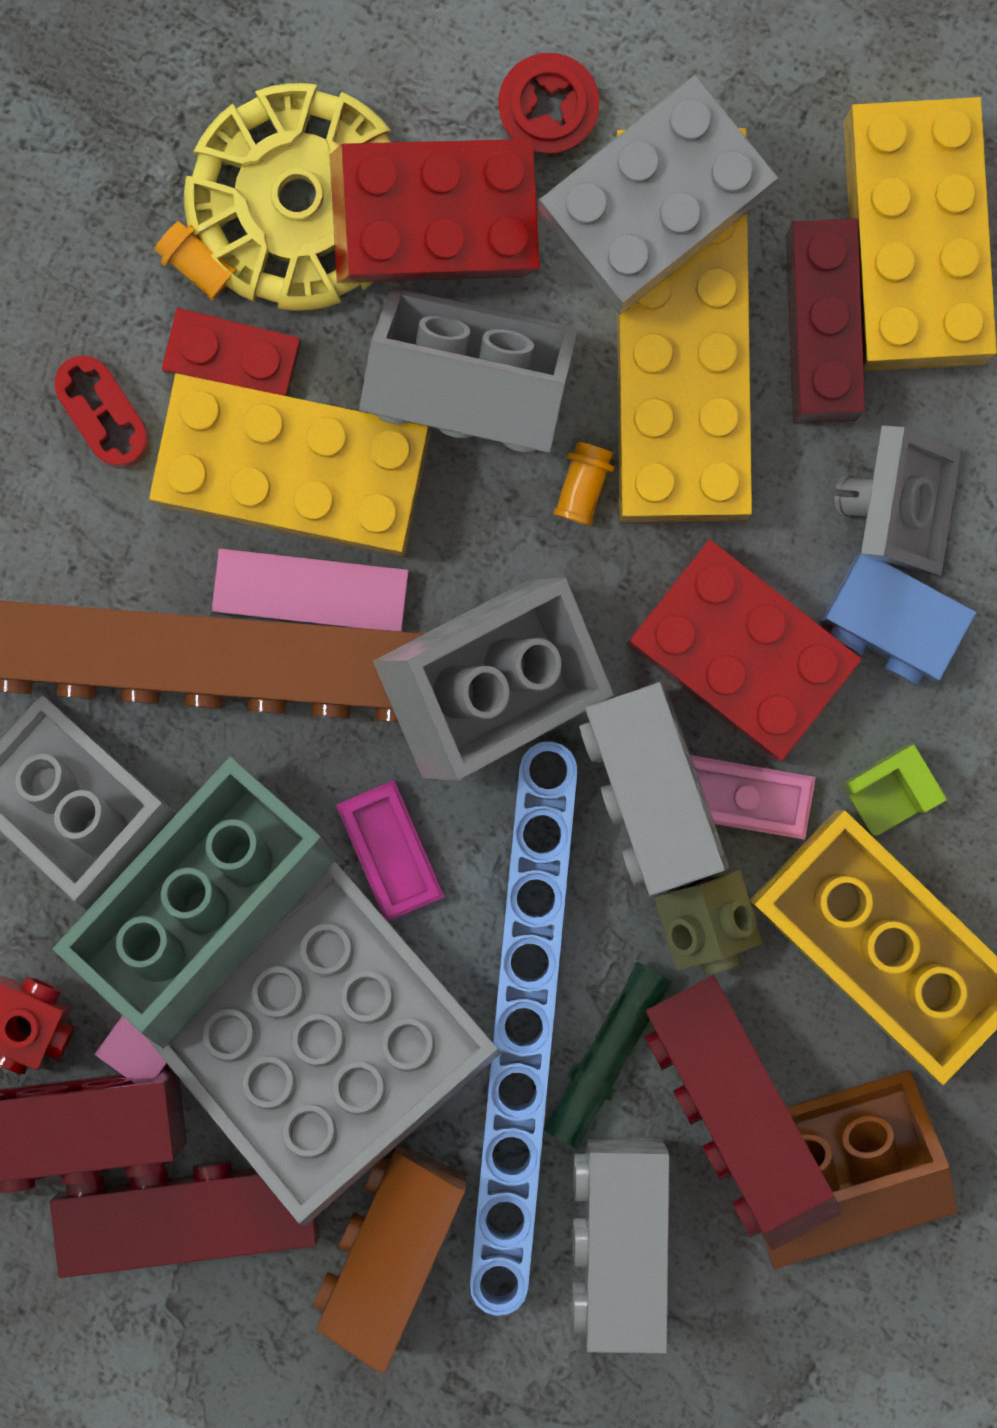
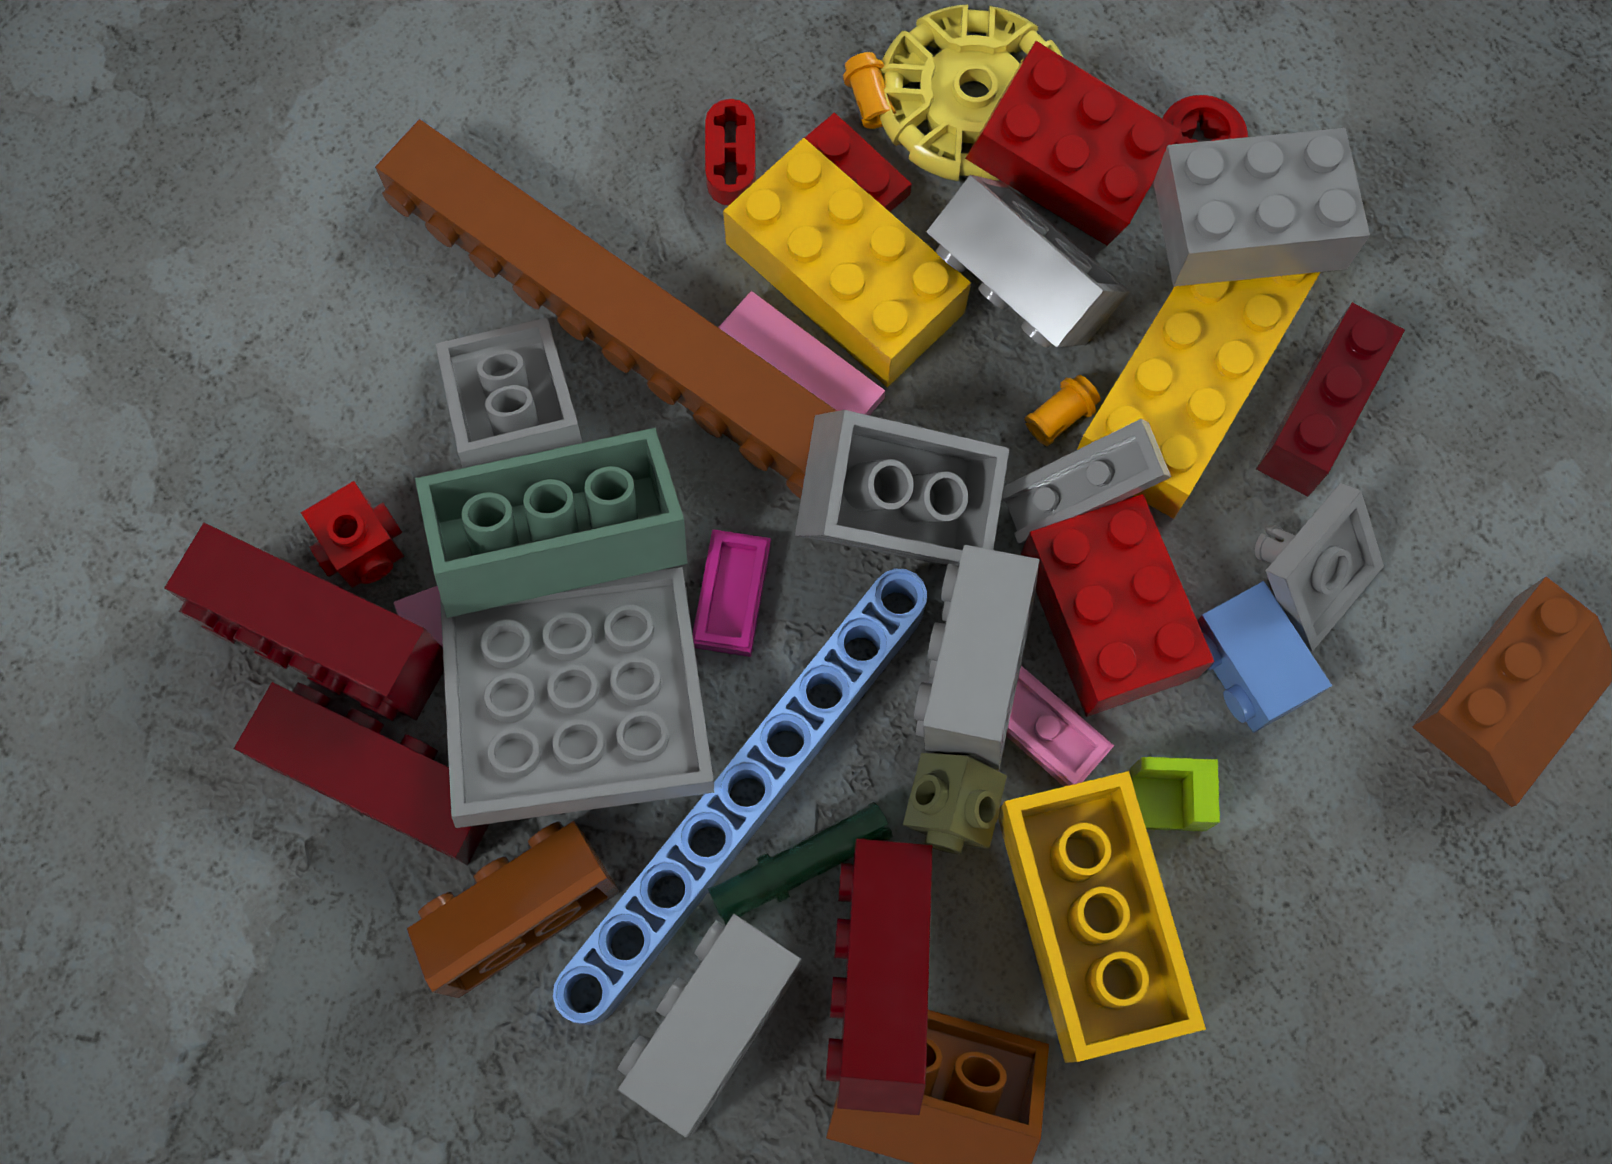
camera: 30 degrees right, 15 degrees down
yellow brick [843,97,997,372] -> none
none -> light grey hinge [1001,419,1171,545]

